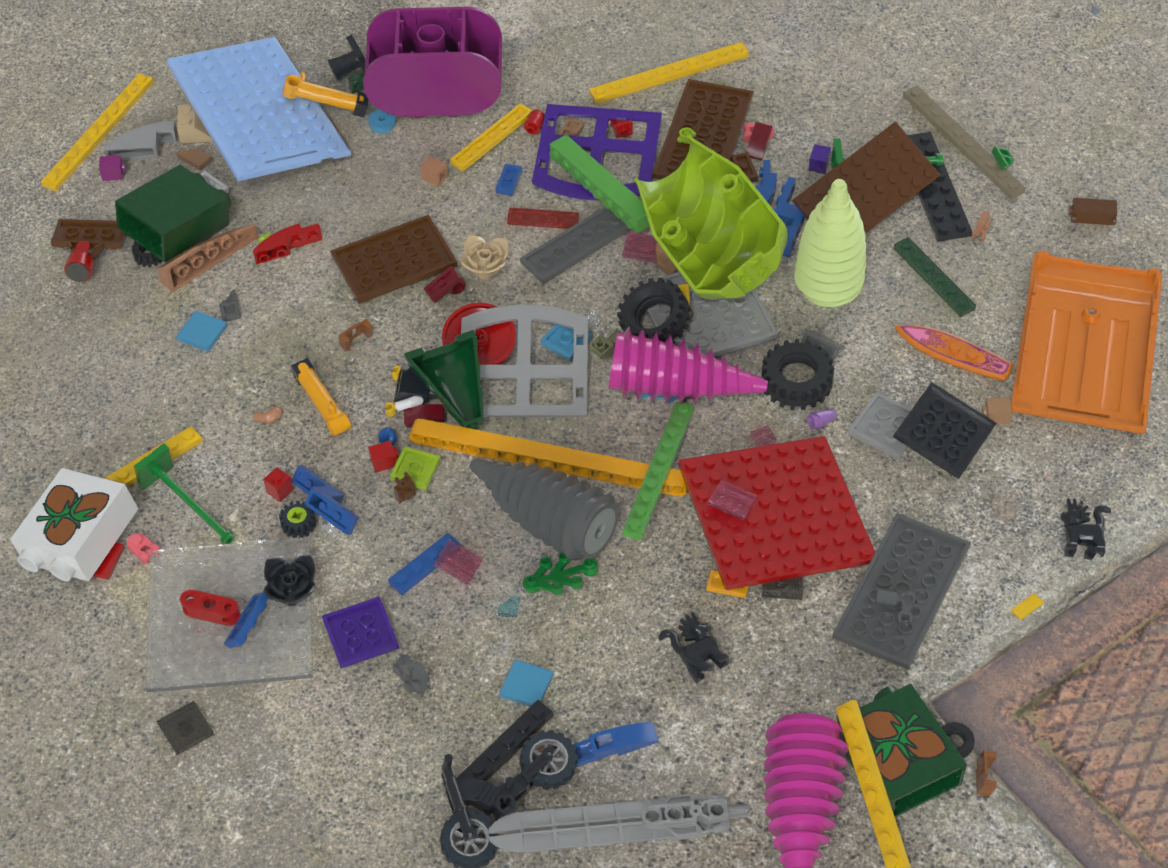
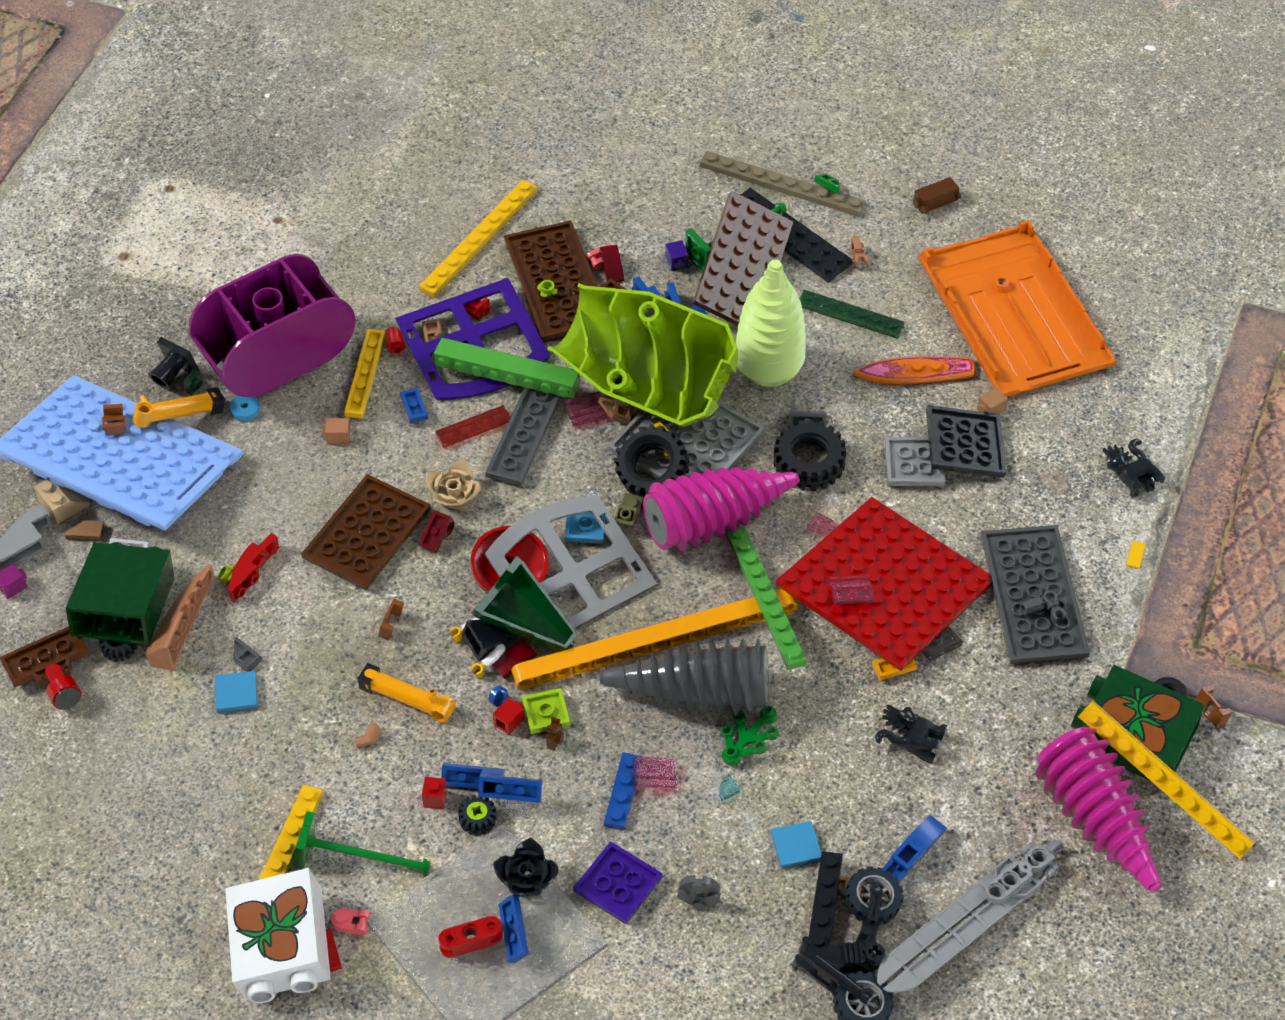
camera: 35 degrees left, 0 degrees up
medium lavender cone [807,409,837,430] -> none
none -> dark orange piece [102,404,126,436]

